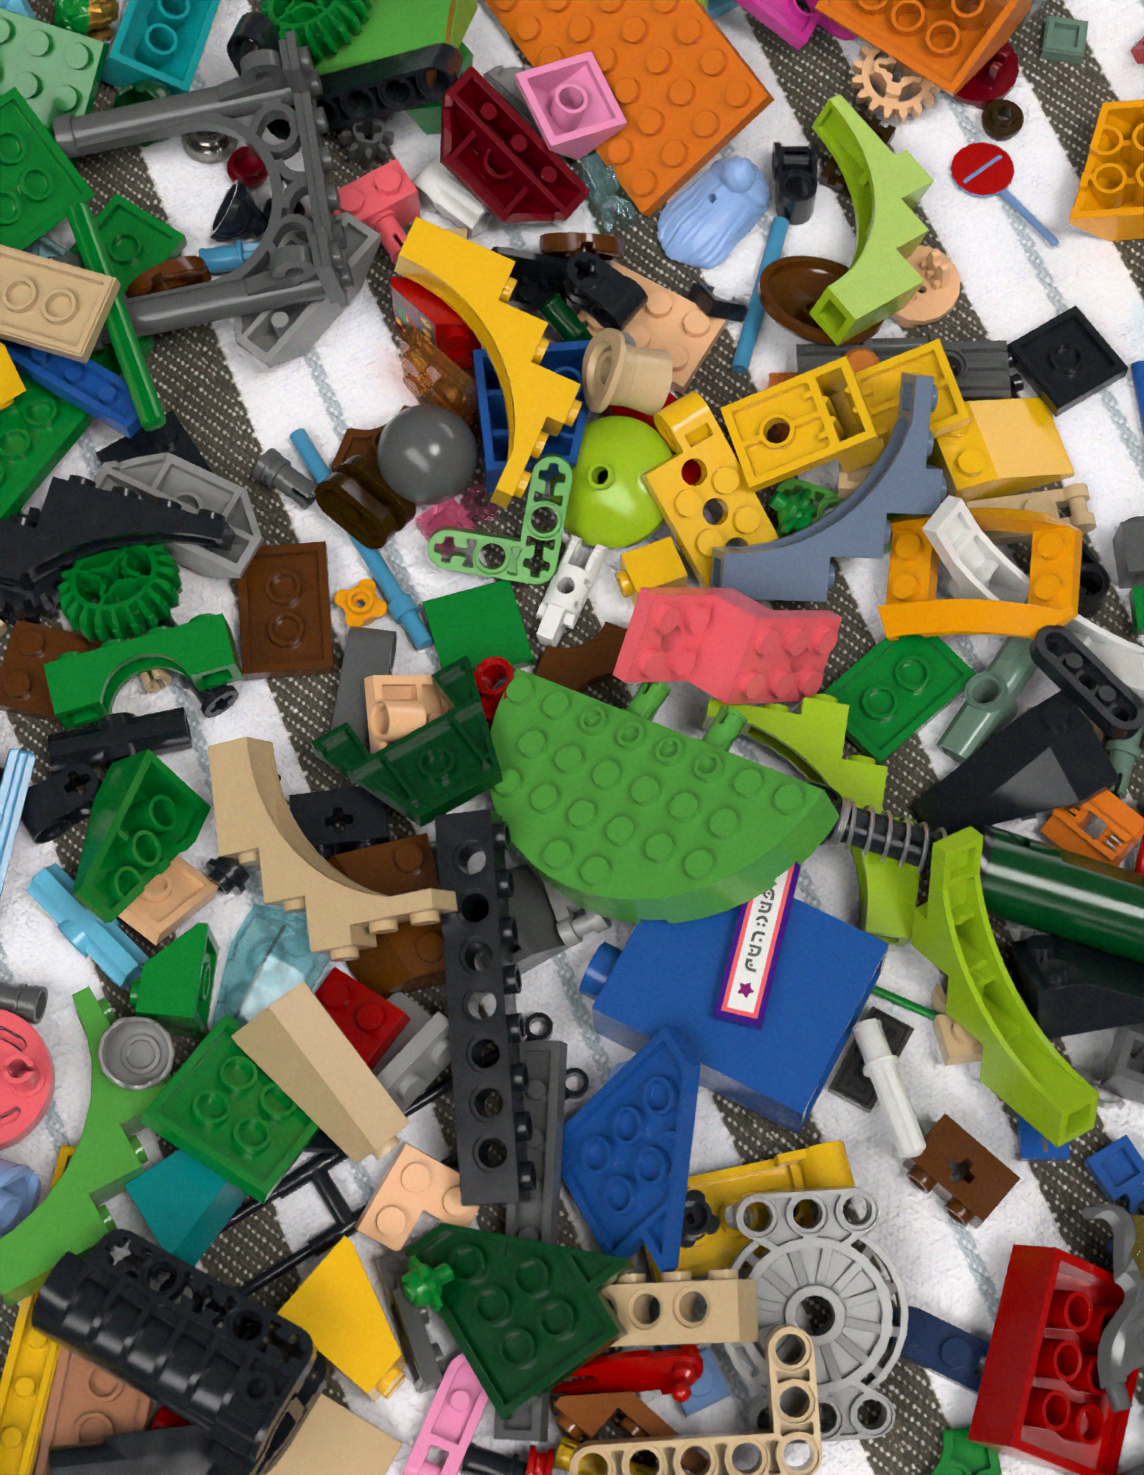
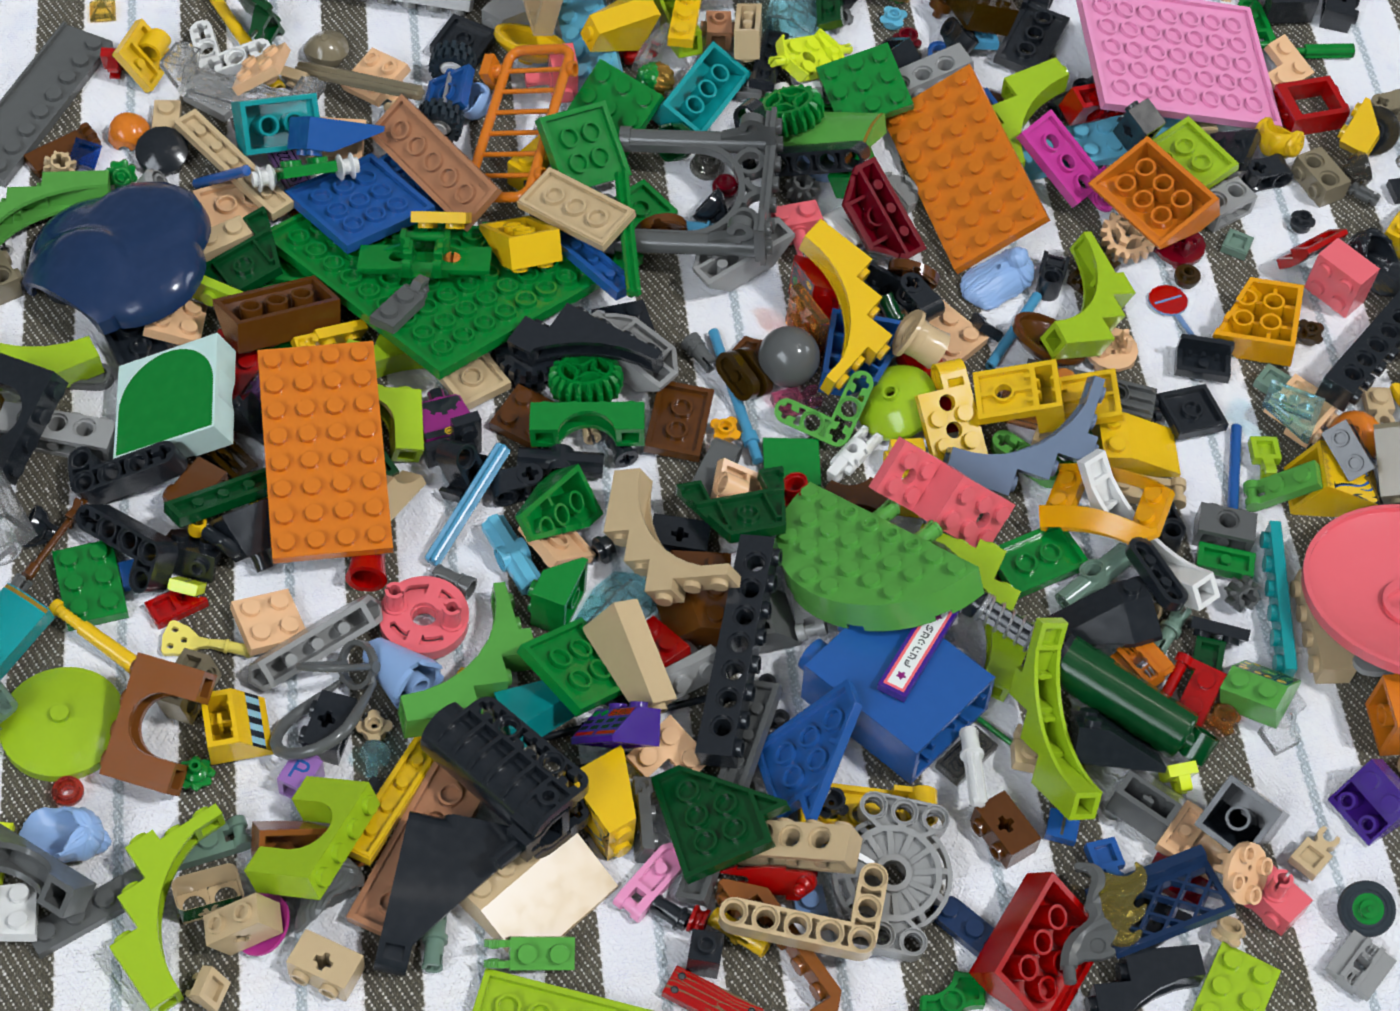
camera: 10 degrees right, 15 degrees down
light grey hair [97,1016,175,1091] -> none
green plant [401,1255,454,1313] -> none
bright pink slope [514,51,627,161] -> none
clear light blue plate [582,153,635,233] -> none
green plant [768,488,816,536] -> none
none -> dark purple slope [571,701,661,749]
none -> black bracket [1174,334,1235,384]

